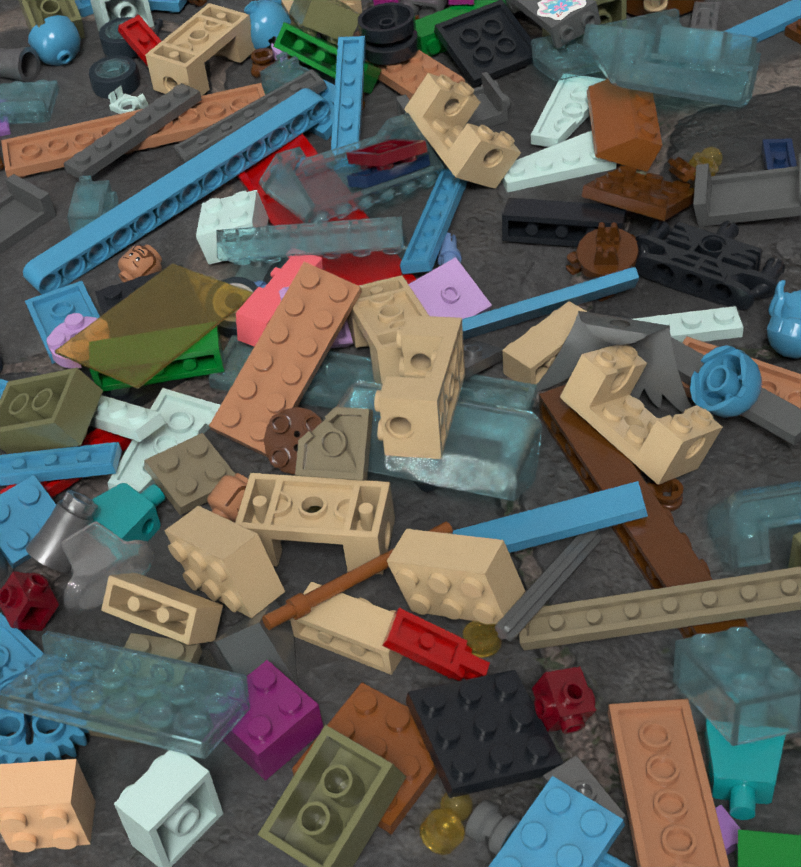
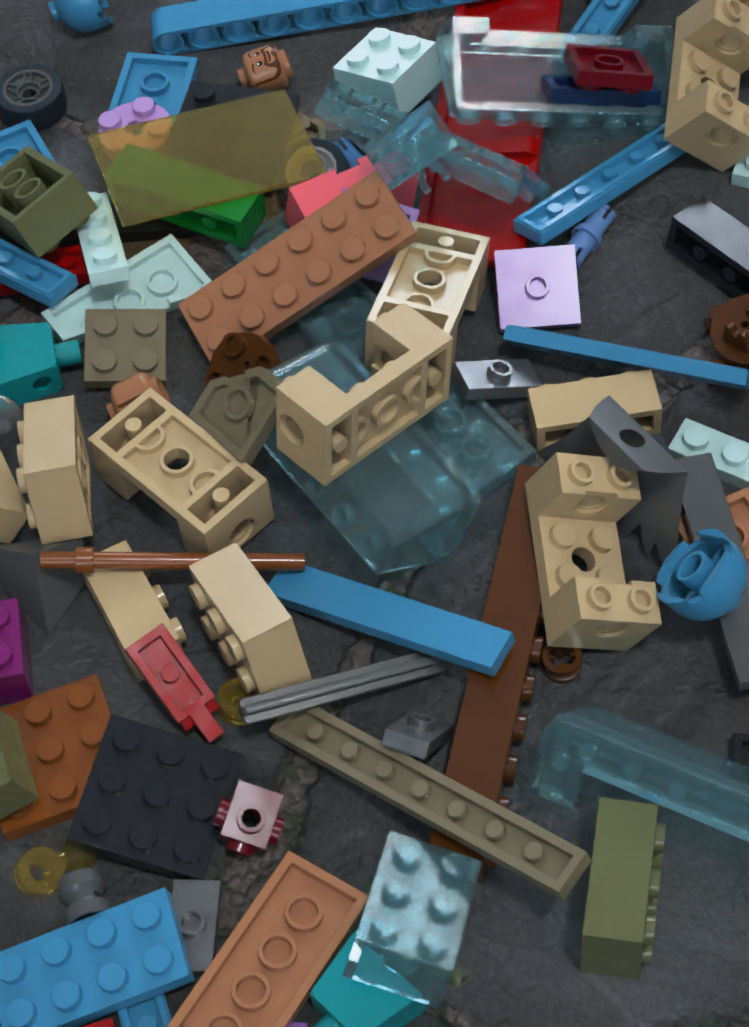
camera: 35 degrees right, 10 degrees up
none -> clear light blue brick [363,100,458,195]
none -> flat silver plate [382,711,454,759]

